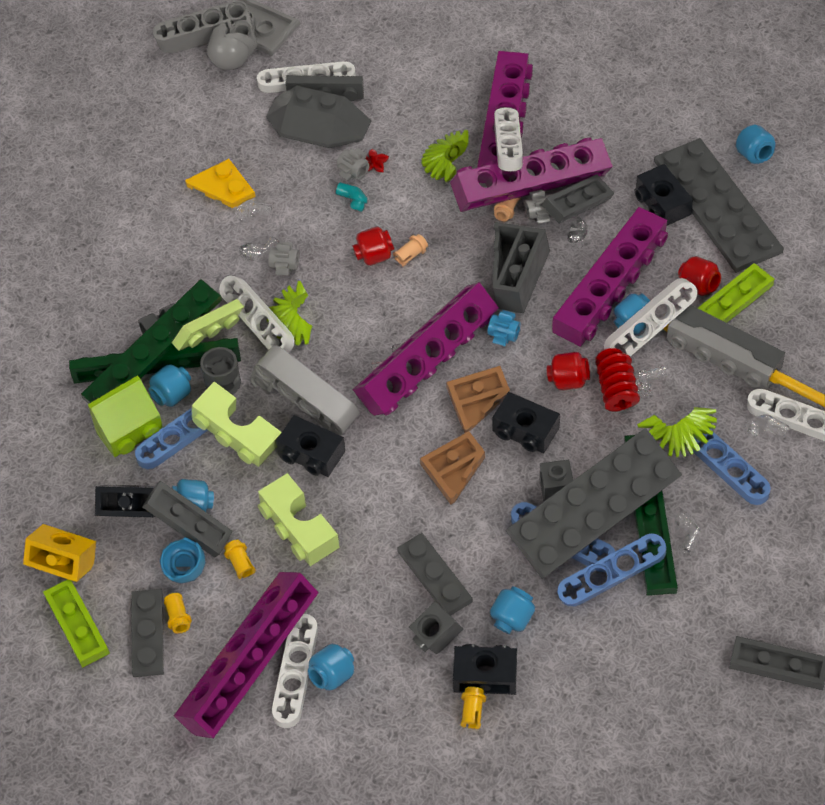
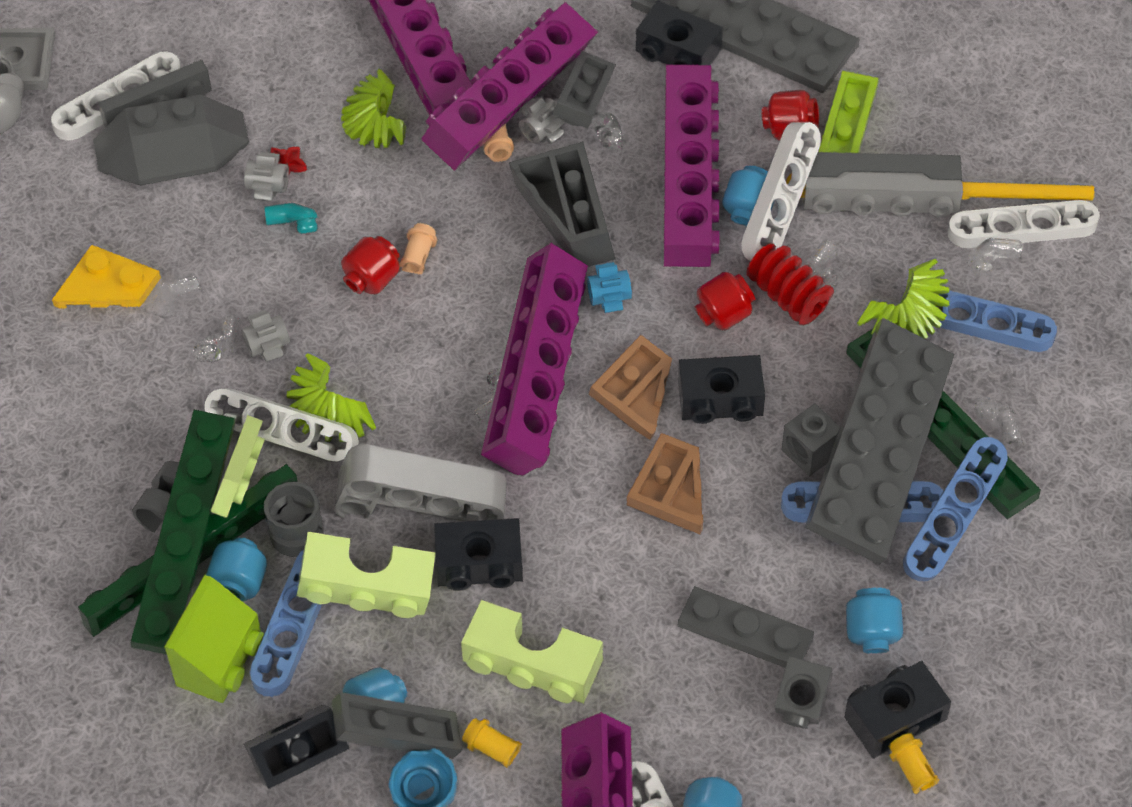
camera: 35 degrees left, 0 degrees up
white beam [494,107,523,171] -> none

